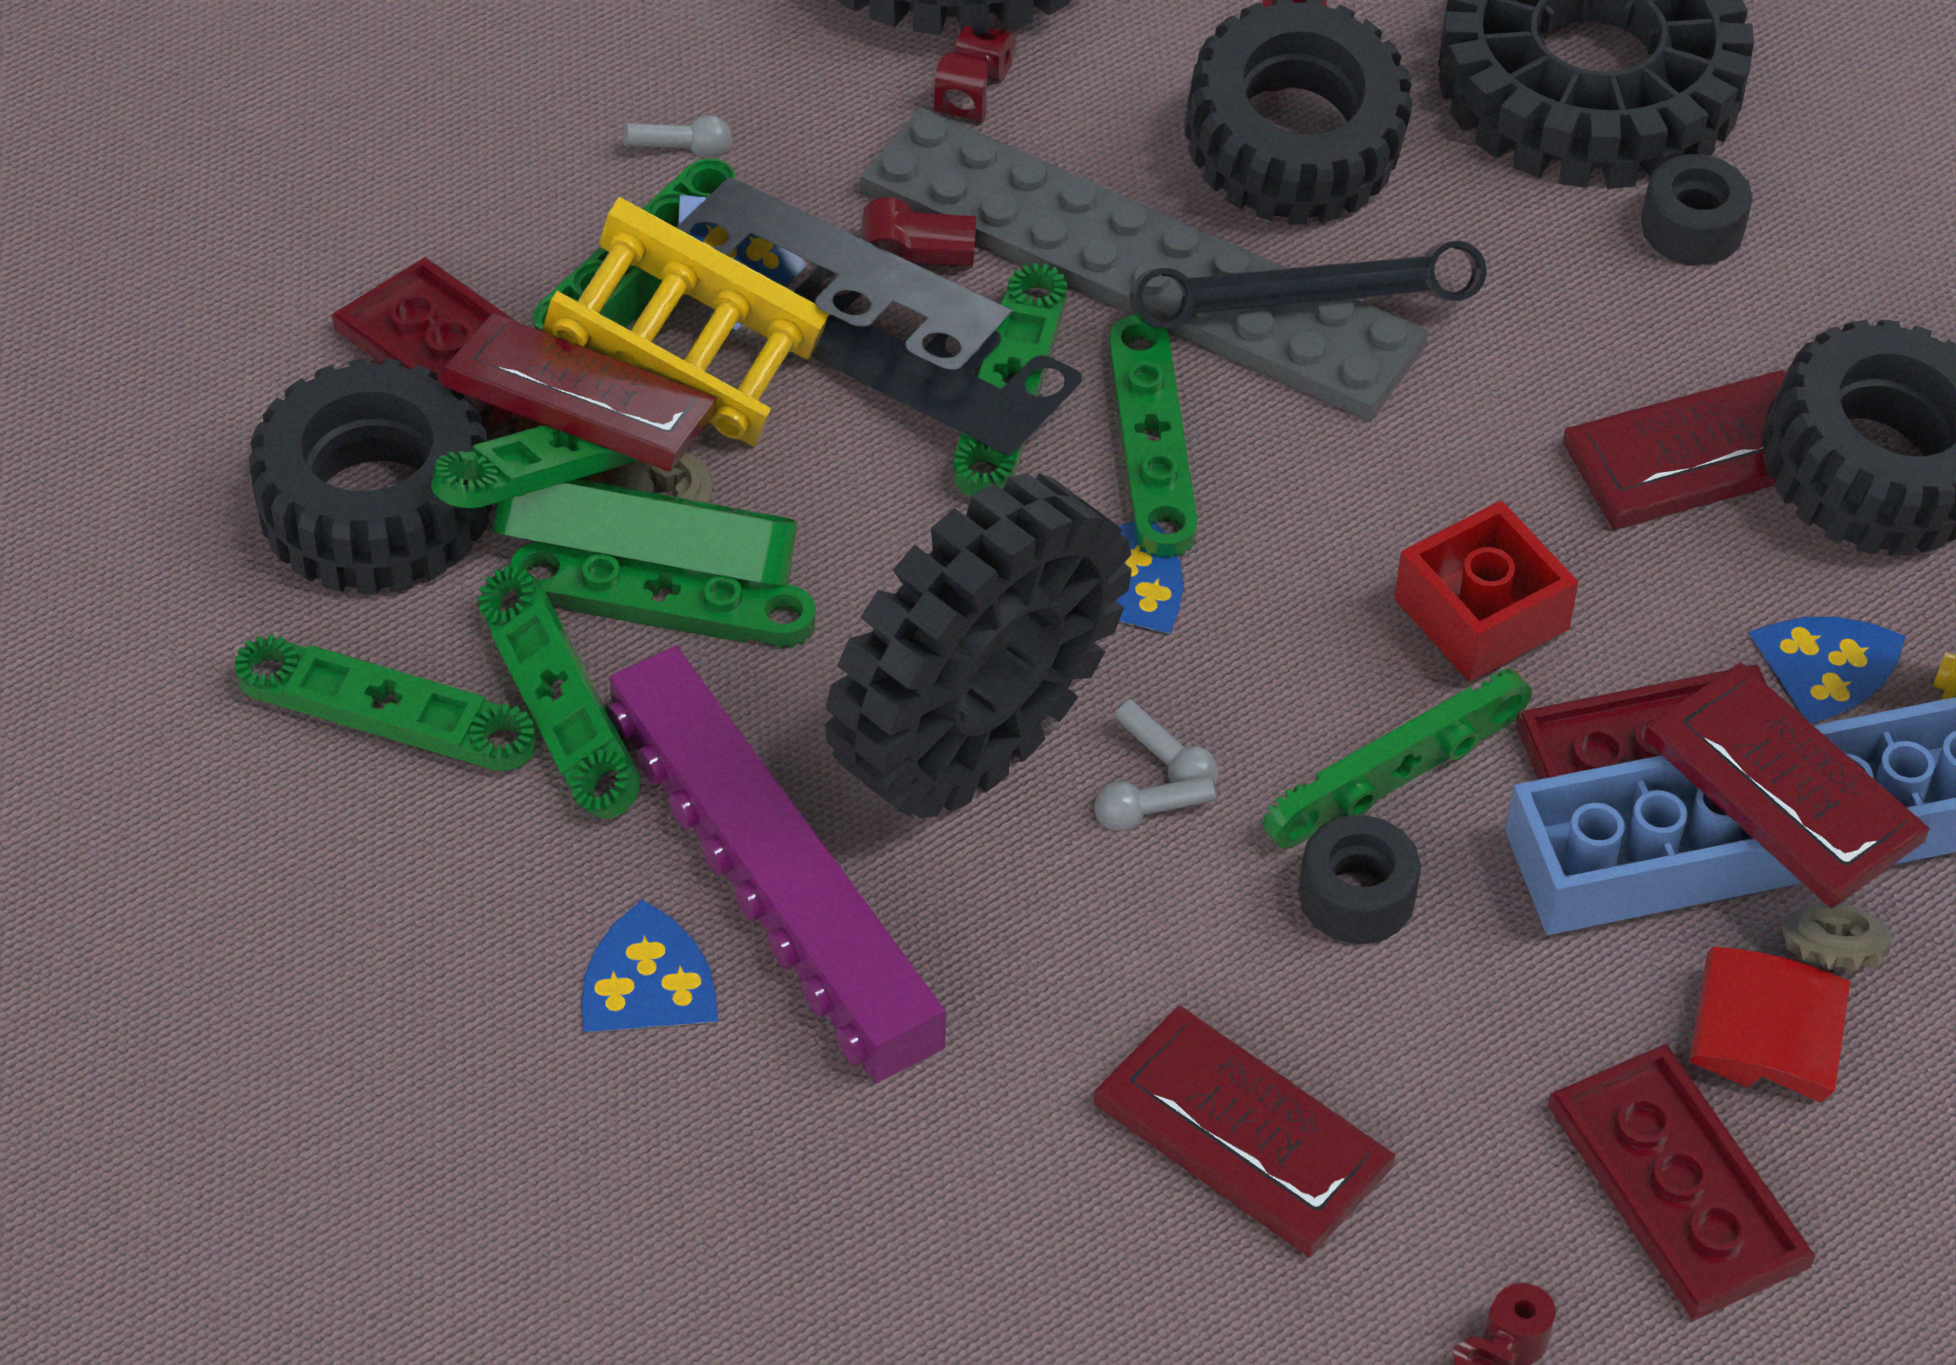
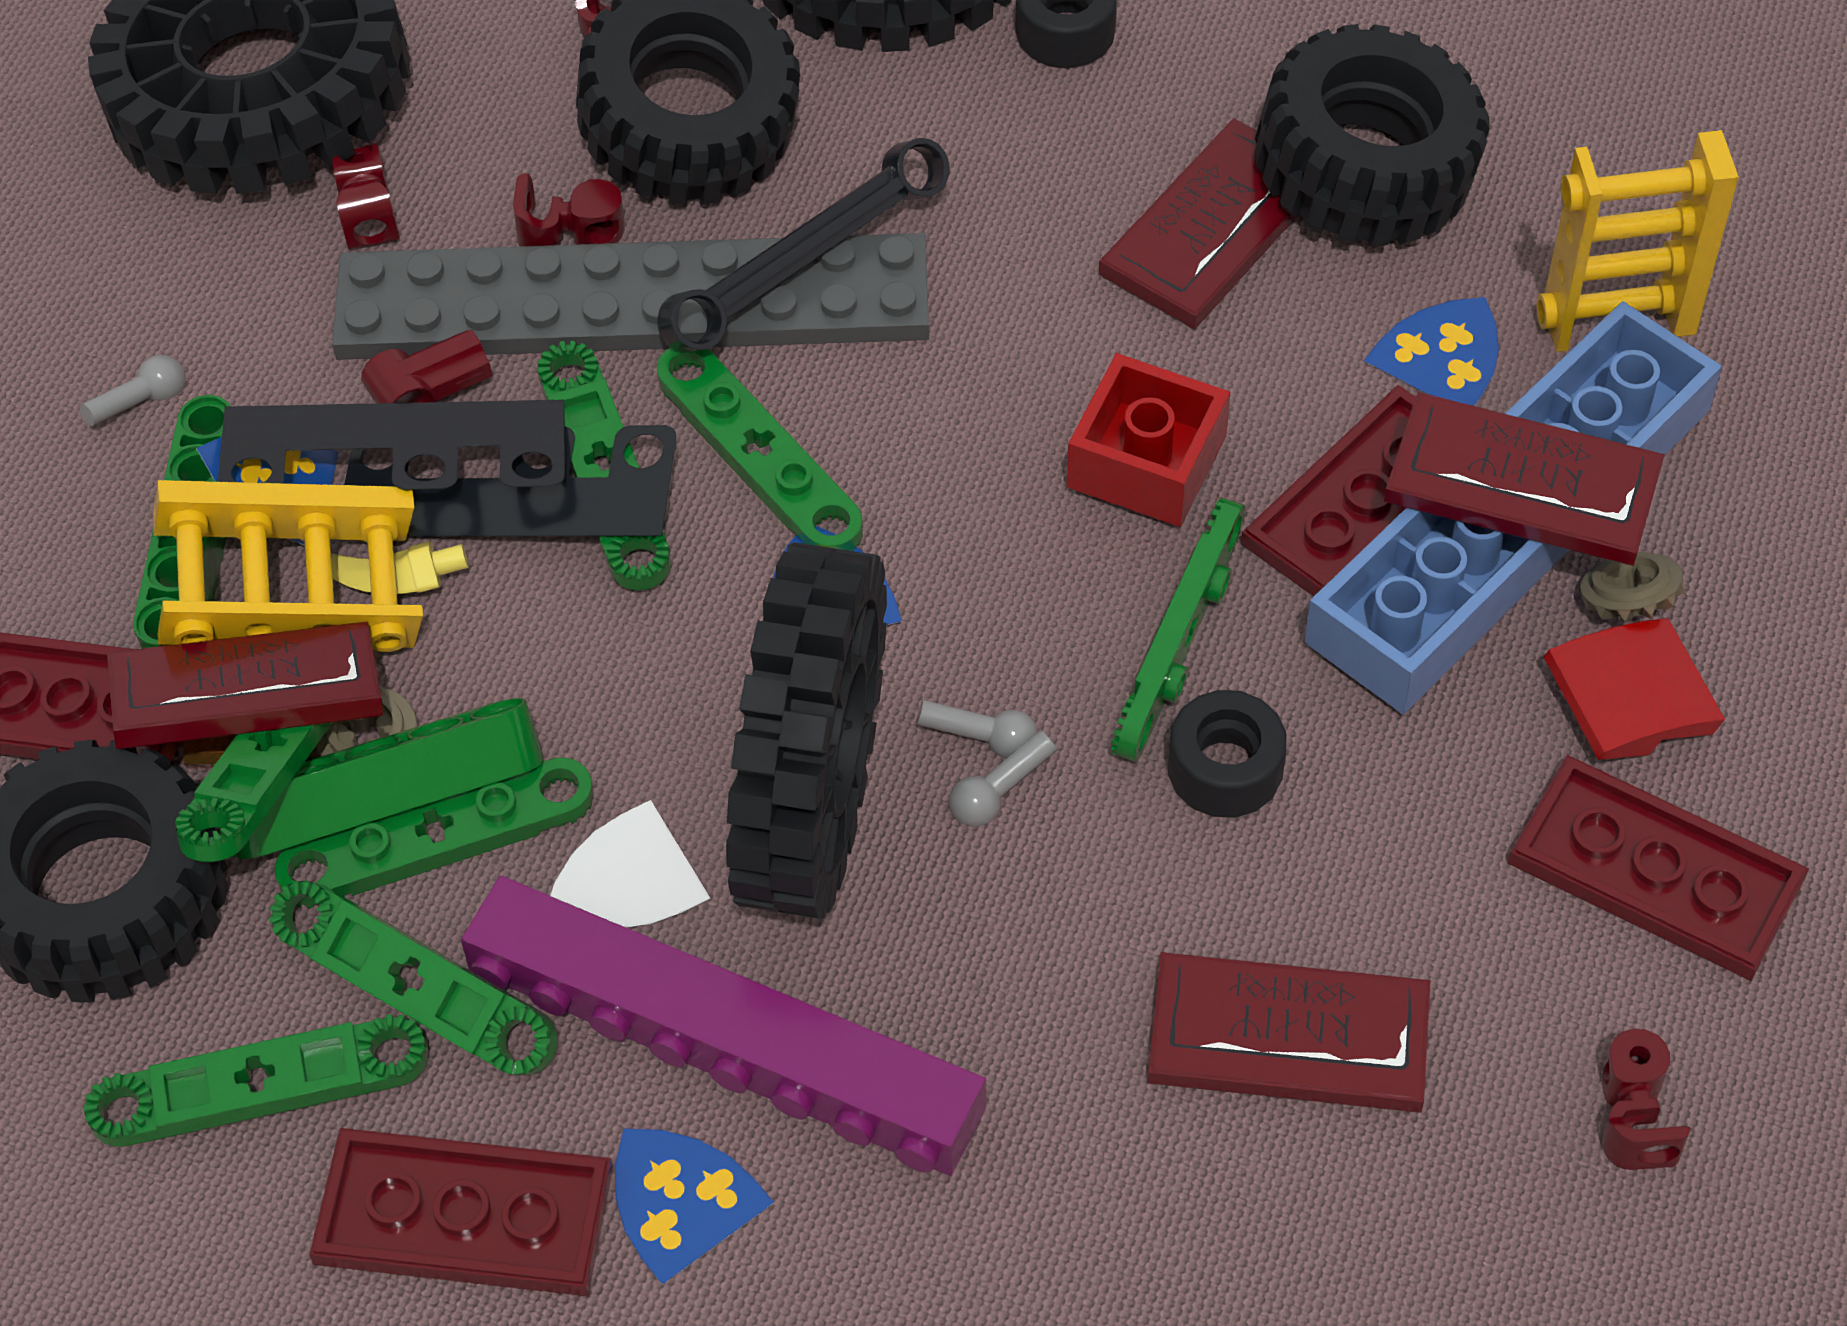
camera: 30 degrees left, 5 degrees up
none -> dark red tile [309,1128,613,1297]
none -> light yellow bar [331,541,469,594]
none -> dark red leg [513,173,625,247]
none -> white sticker [551,800,711,928]

